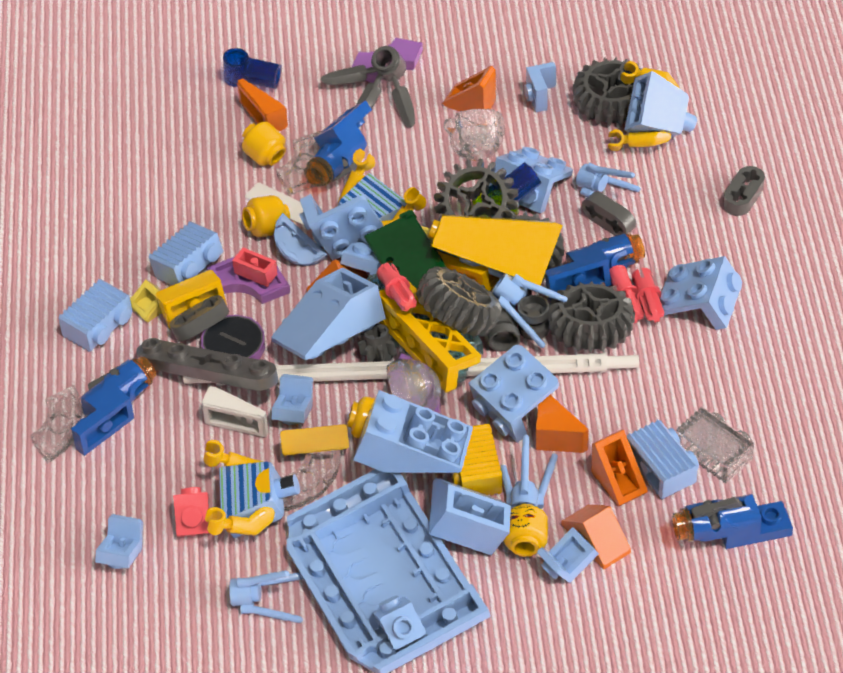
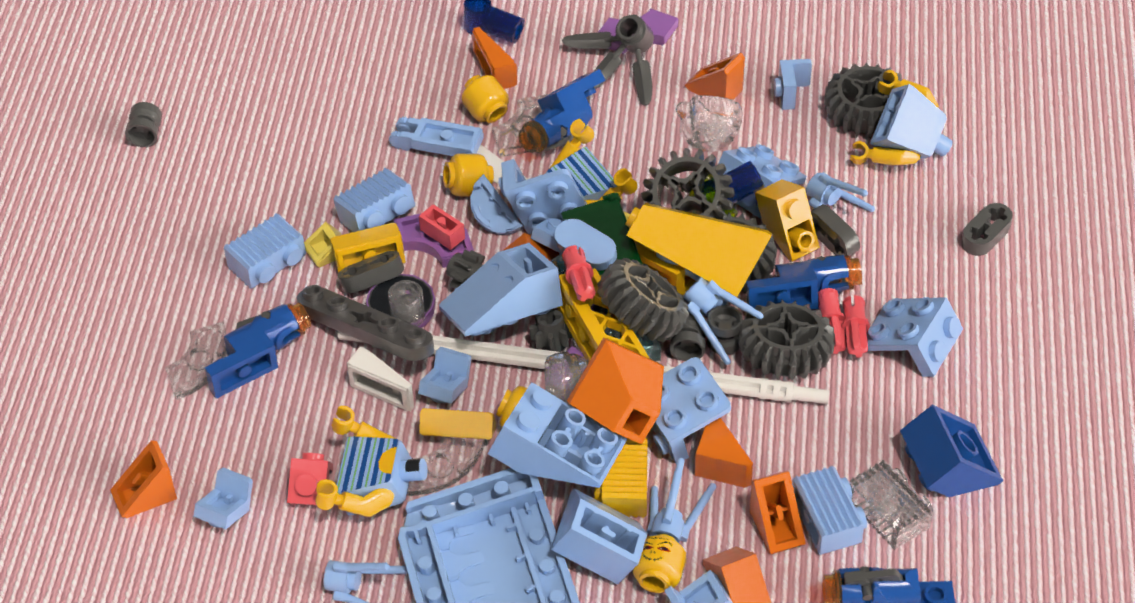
camera: 10 degrees right, 0 degrees up
none -> orange slope [110,440,177,518]
none -> clear wheel [388,280,425,327]
none -> light blue hinge [389,117,484,156]
none -> dark grey gear [446,250,485,288]
none -> light blue tile [554,219,617,271]
none -> orange slope [567,337,664,444]
none -> yellow slope [754,179,820,262]
none -> blue slope [900,404,1003,497]

